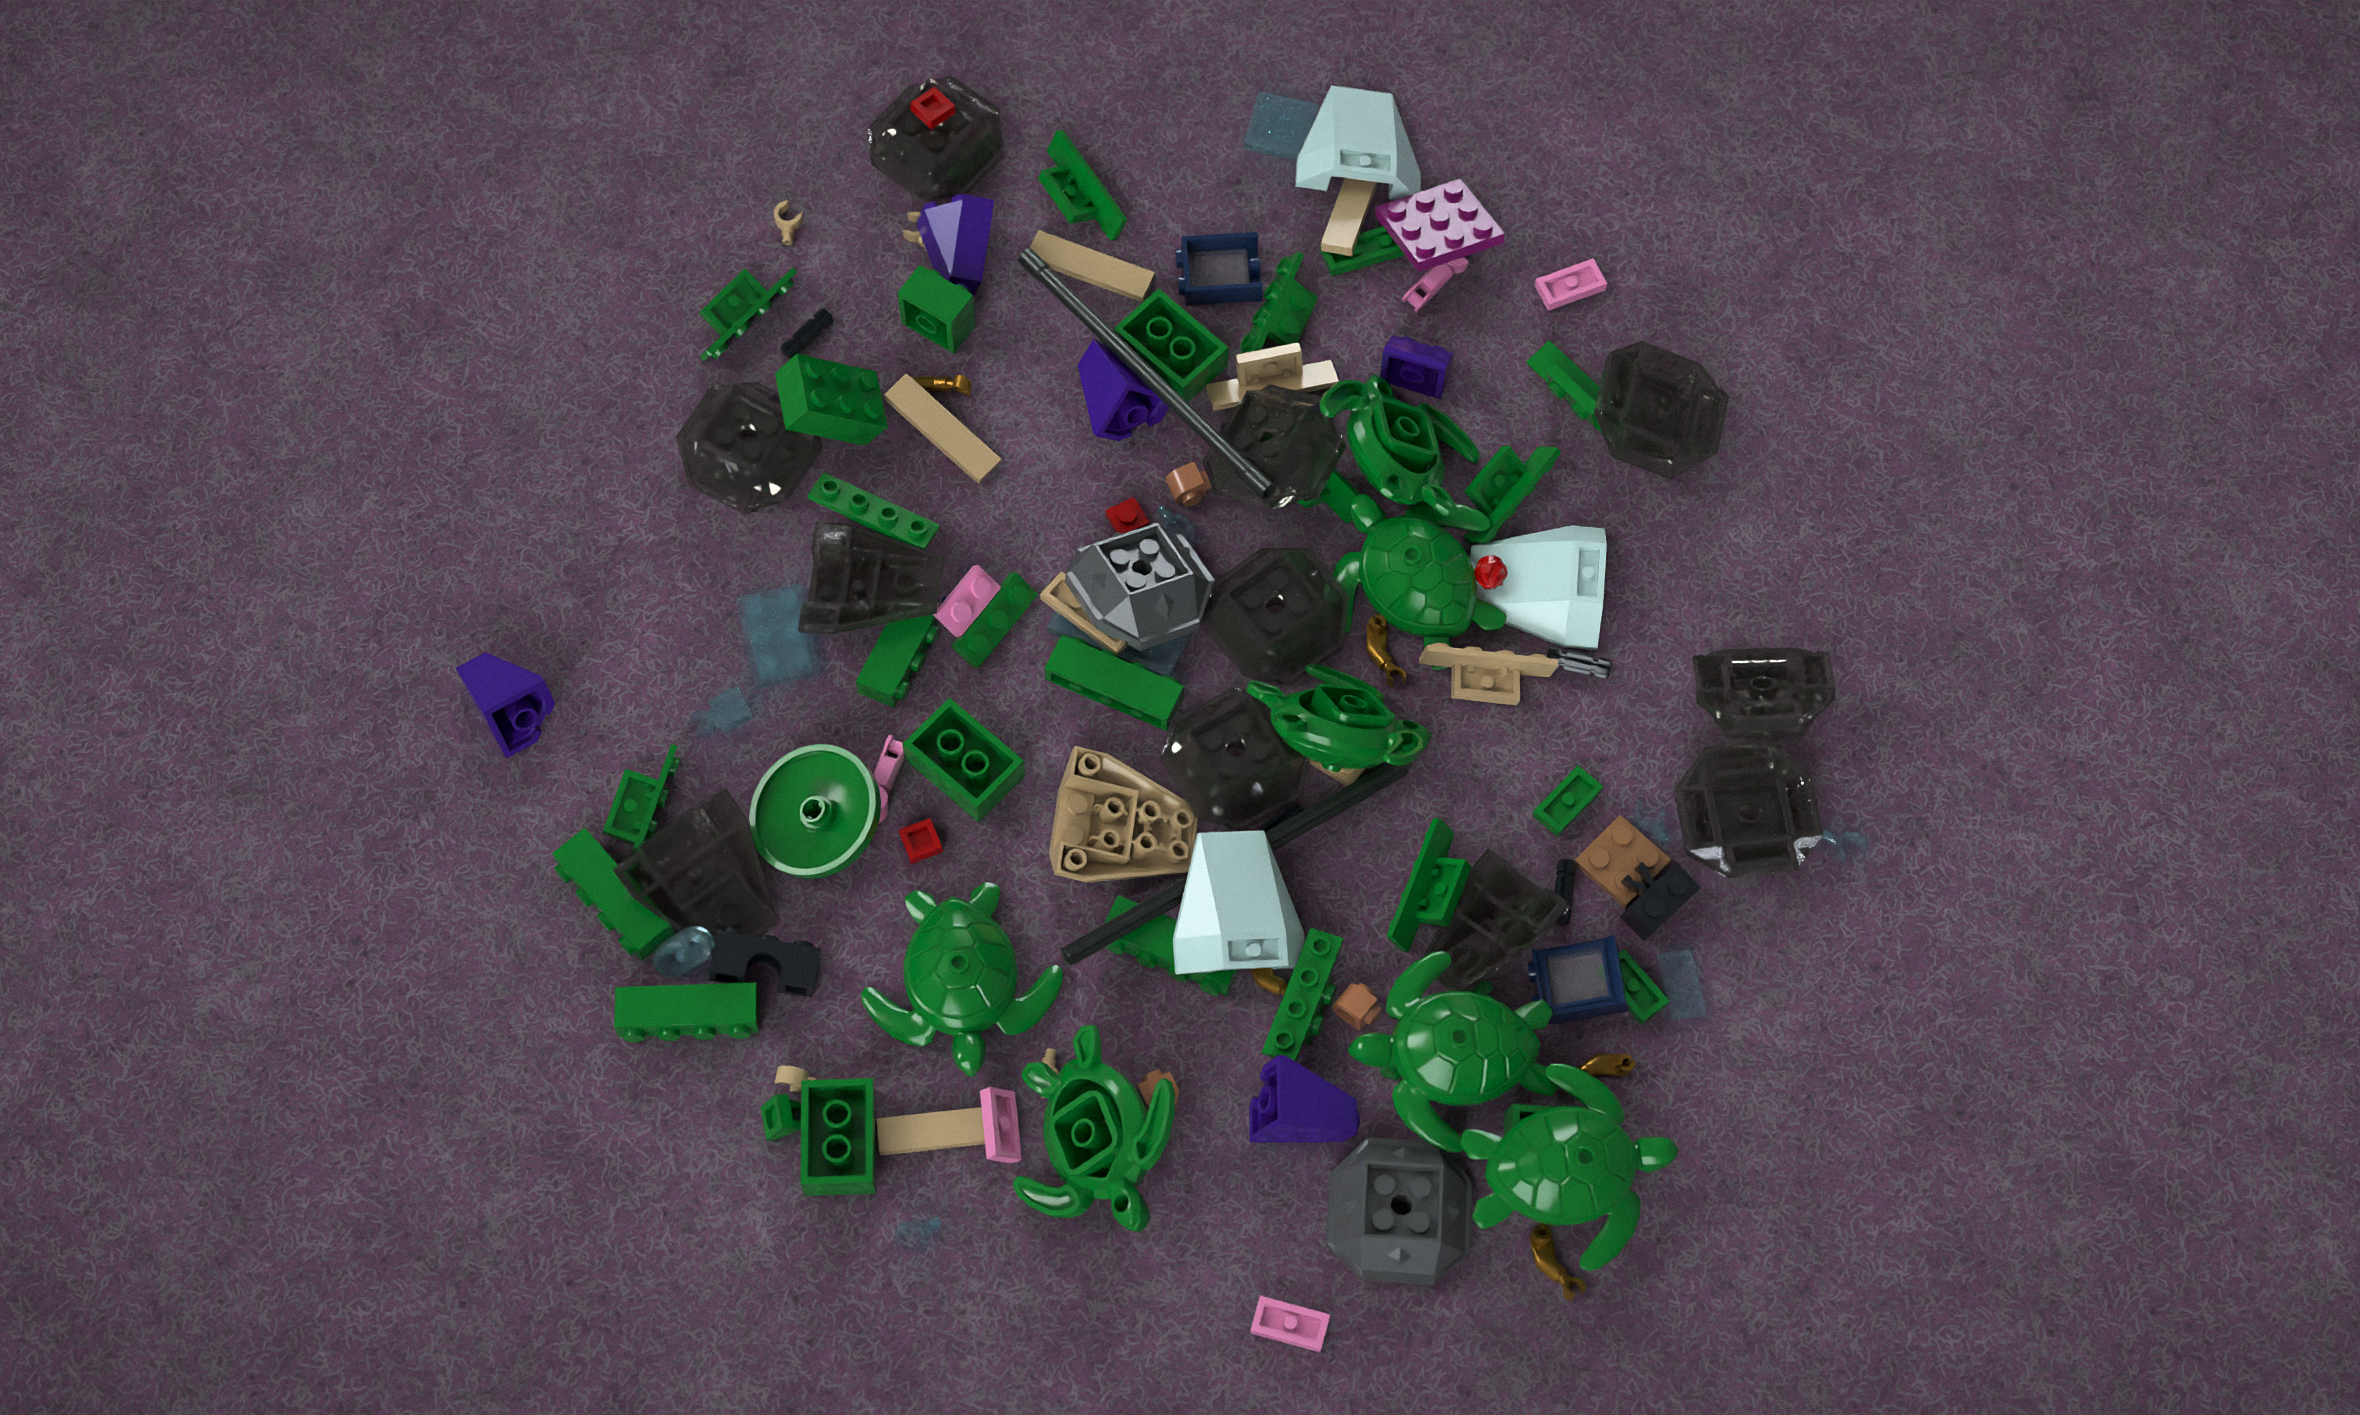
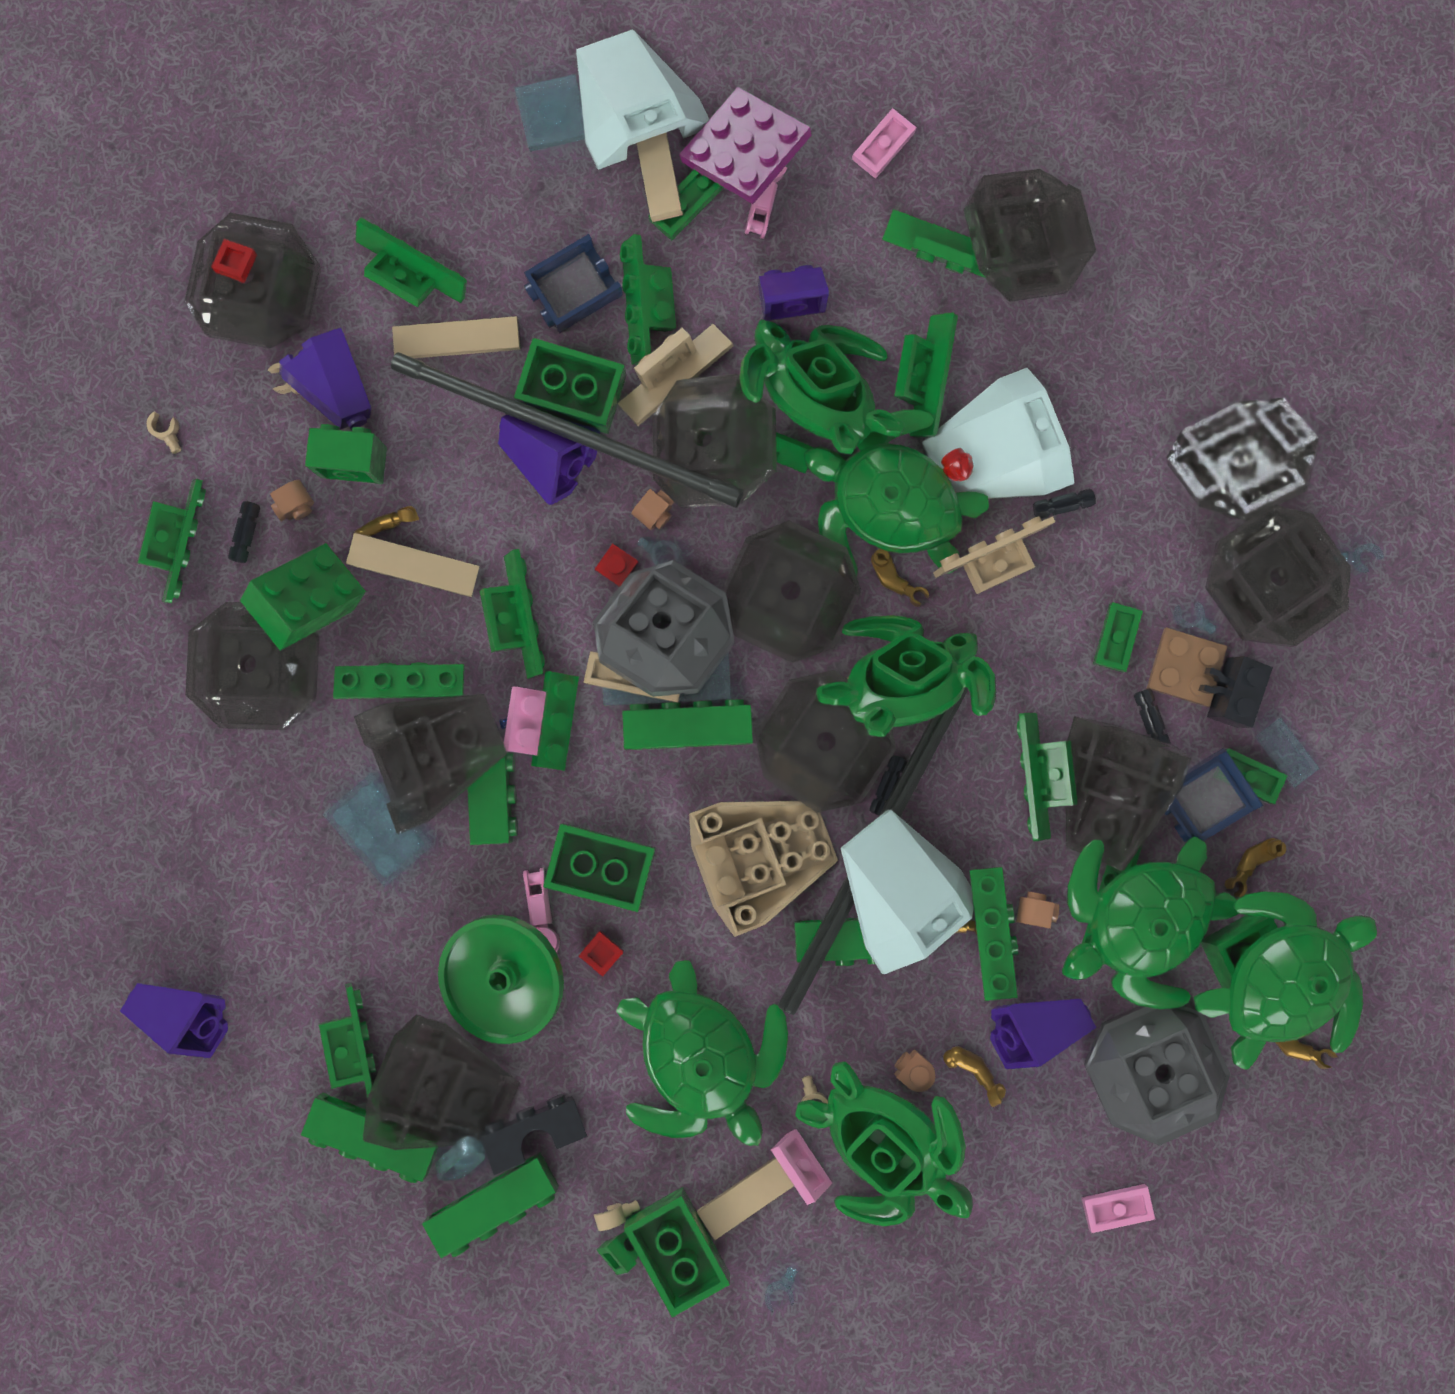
camera: 25 degrees left, 20 degrees up
clear light blue plate [689,685,754,738] -> none
none -> nougat plate [270,480,314,522]
none -> green bracket [480,549,545,679]
none -> pearl gold arm [943,1046,1006,1107]

